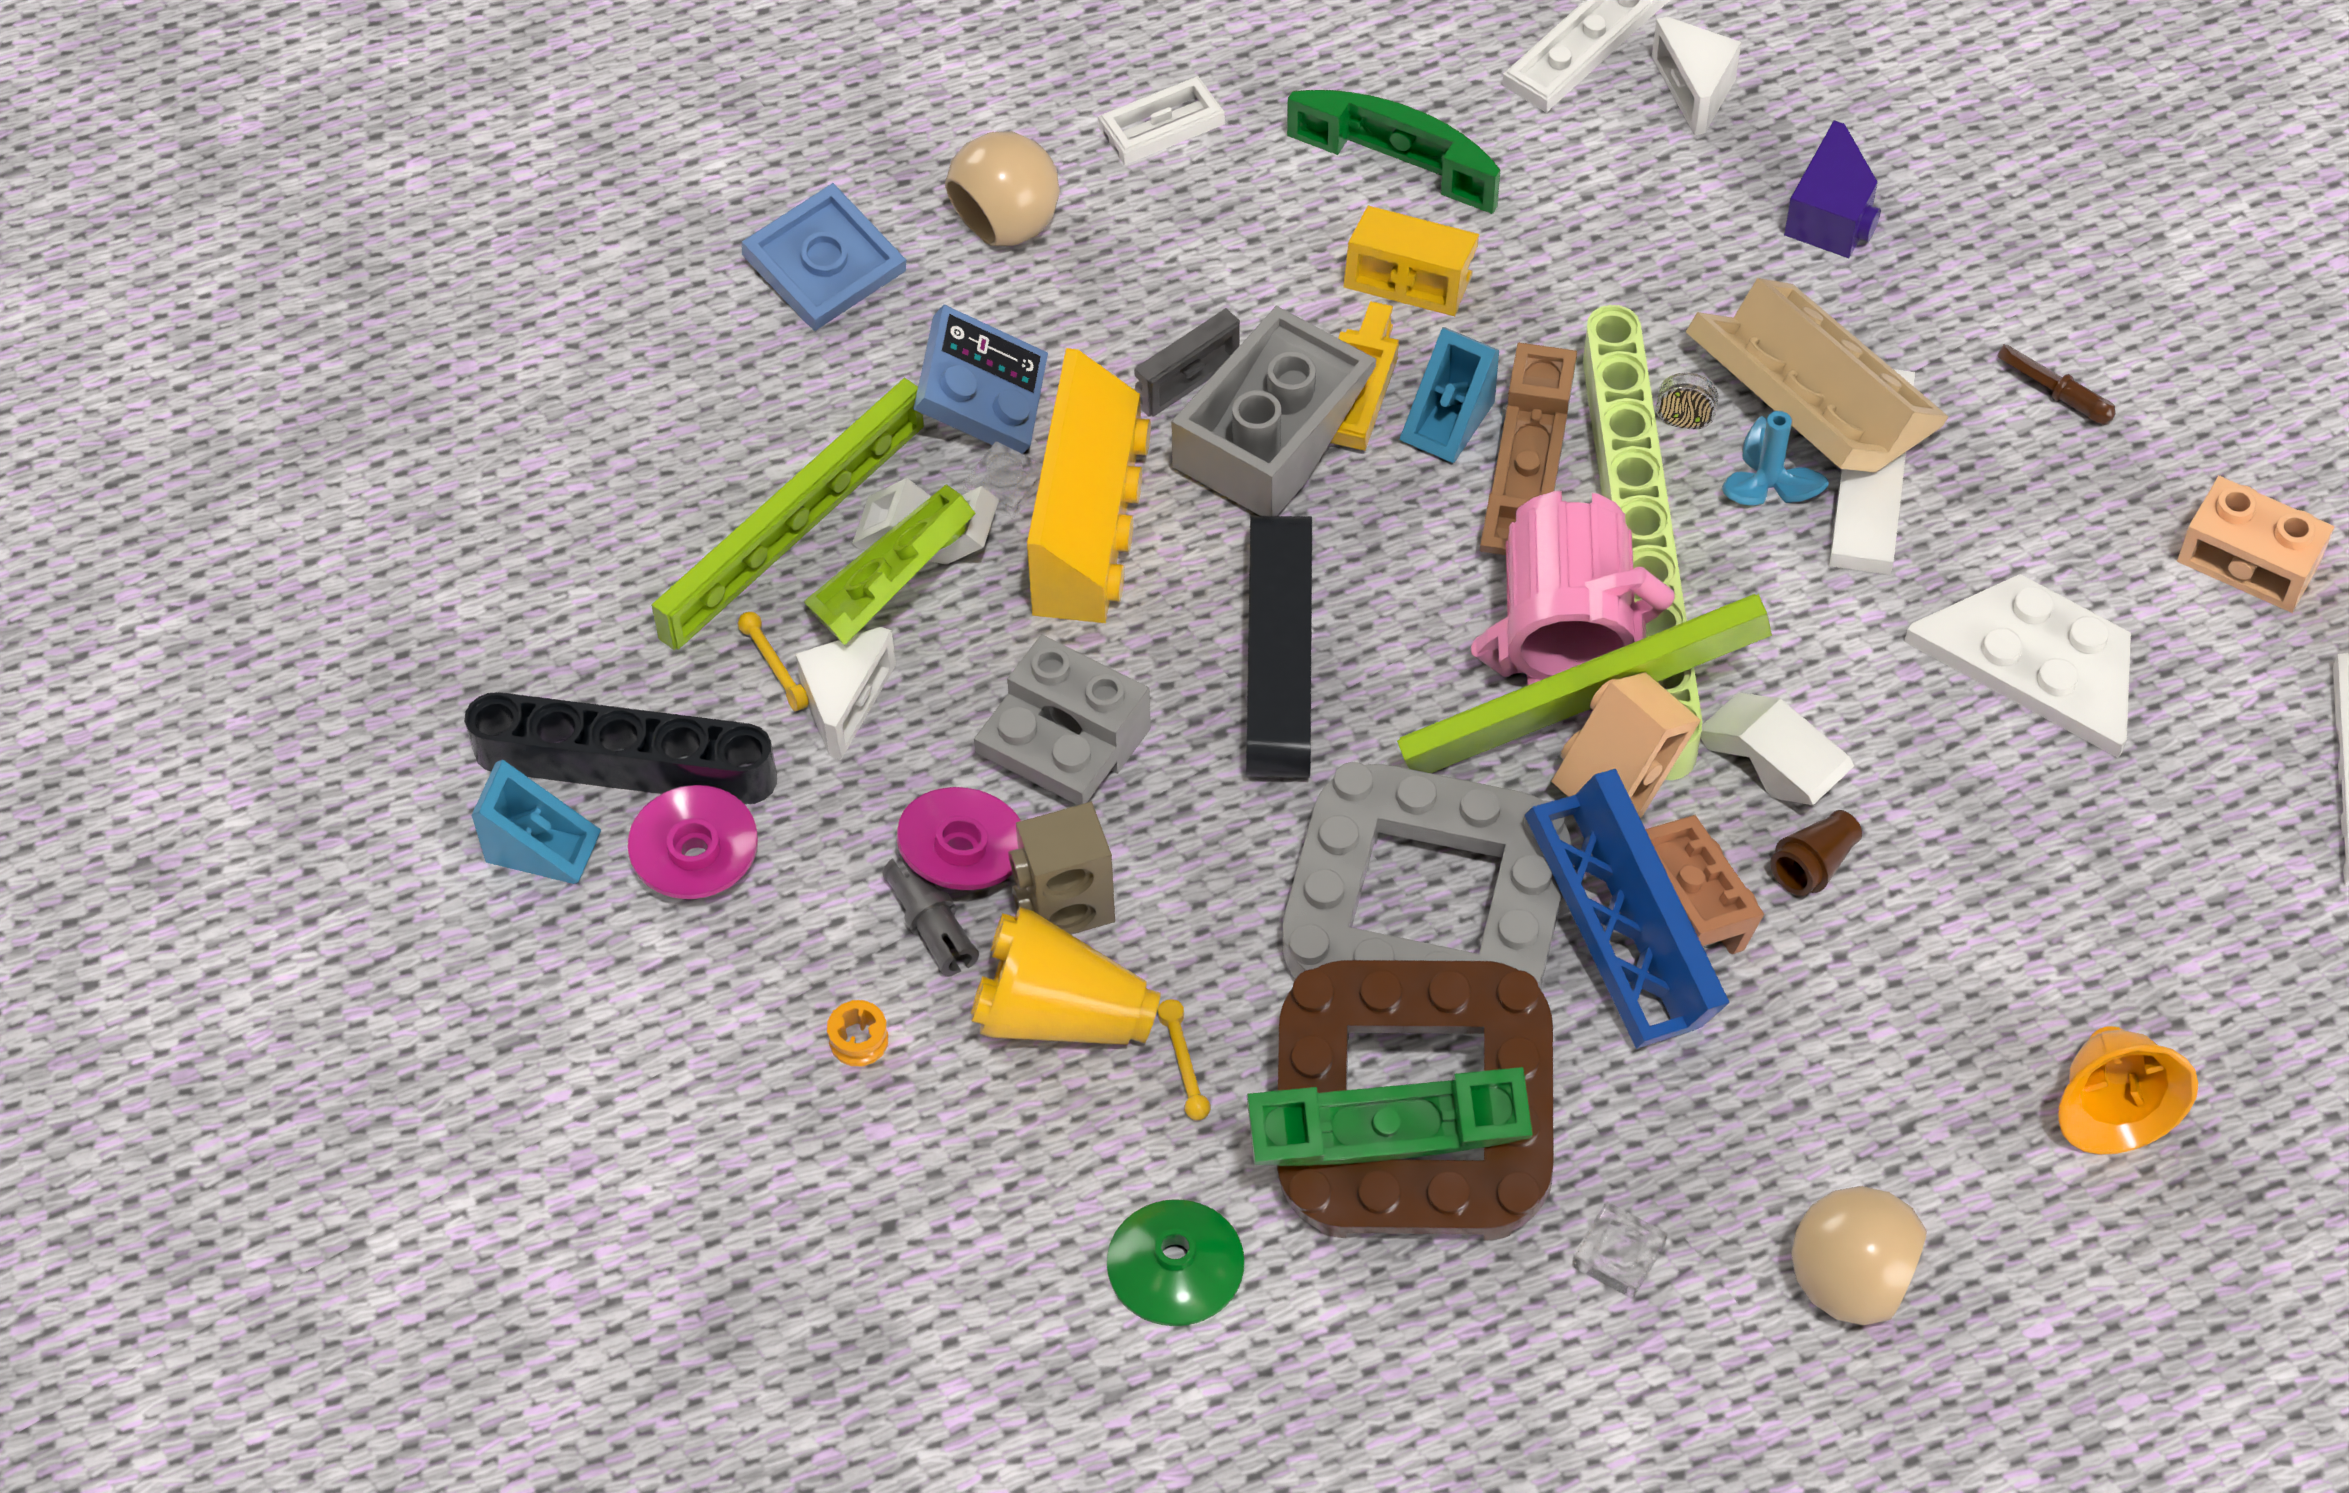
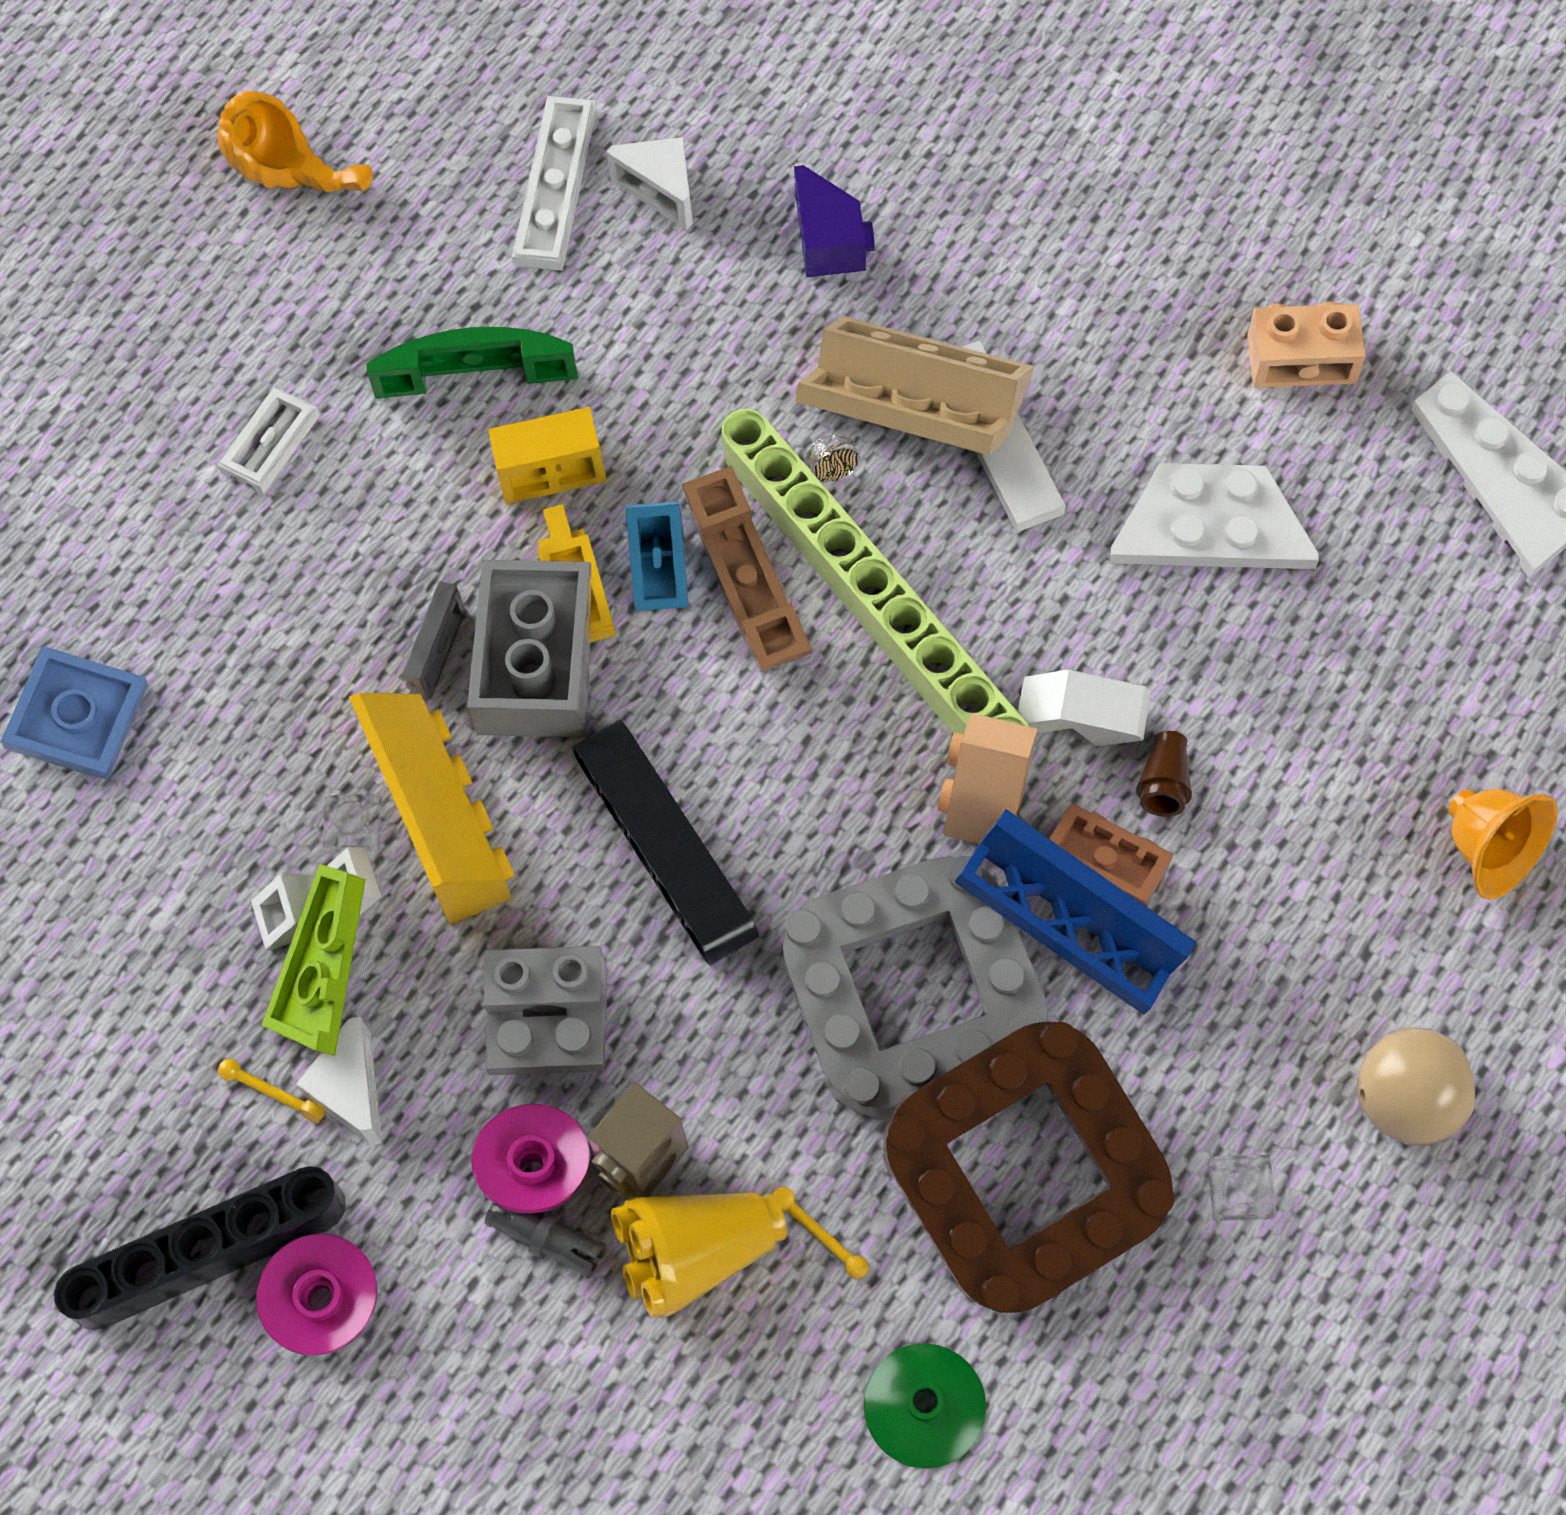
camera: 30 degrees left, 10 degrees up
dark azure slope [471,760,601,884] -> none
lime tile [651,377,924,650] -> none
light orange bush [827,1000,889,1066] -> none
medium blue plate [914,304,1048,456] -> none
tan helmet [945,131,1060,246] -> none
green slope [1247,1067,1533,1166] -> none
lime tile [1397,594,1772,773] -> none
bright pink container [1471,491,1675,686] -> none
dark azure plant [1722,411,1829,505] -> none
reddish brown piece [1997,344,2116,425] -> none

